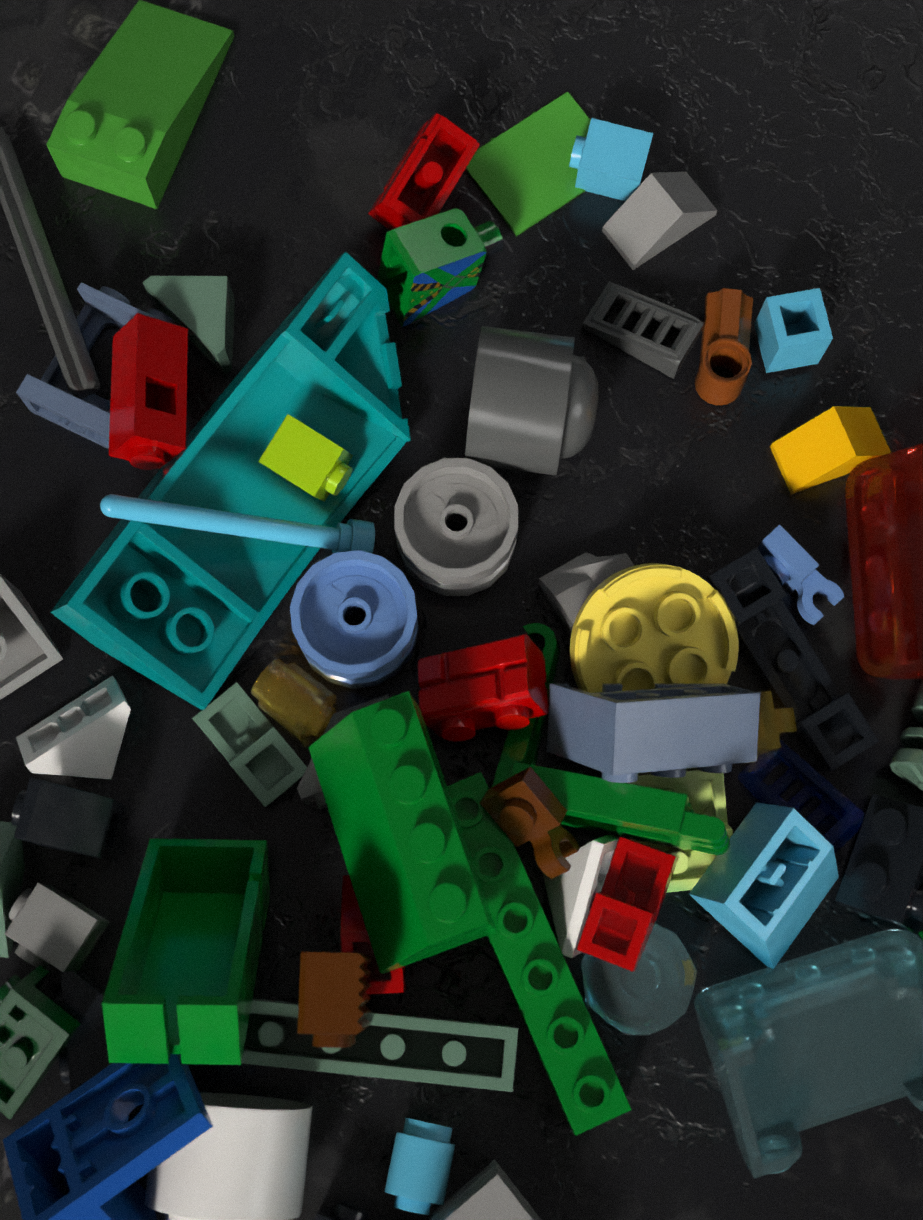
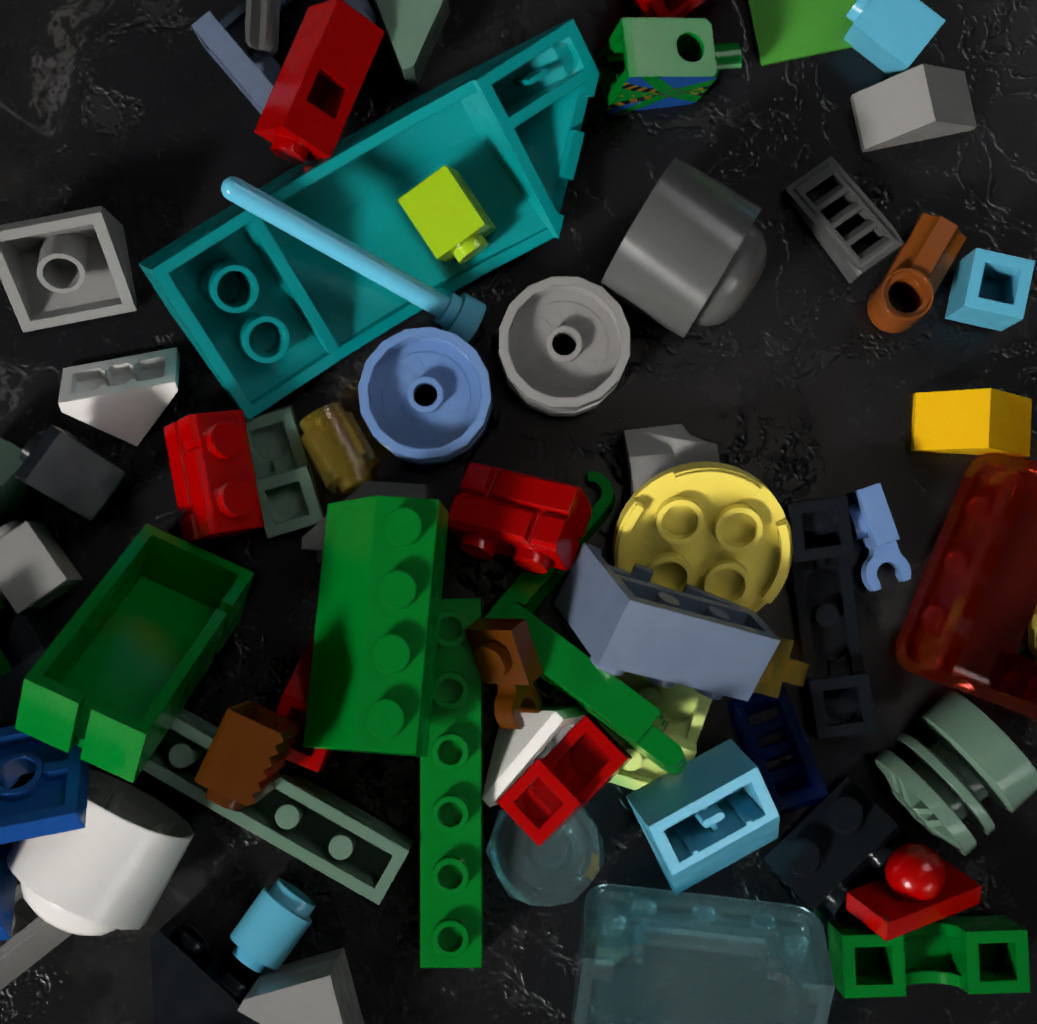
camera: 25 degrees right, 10 degrees up
none -> red brick [163,409,264,543]

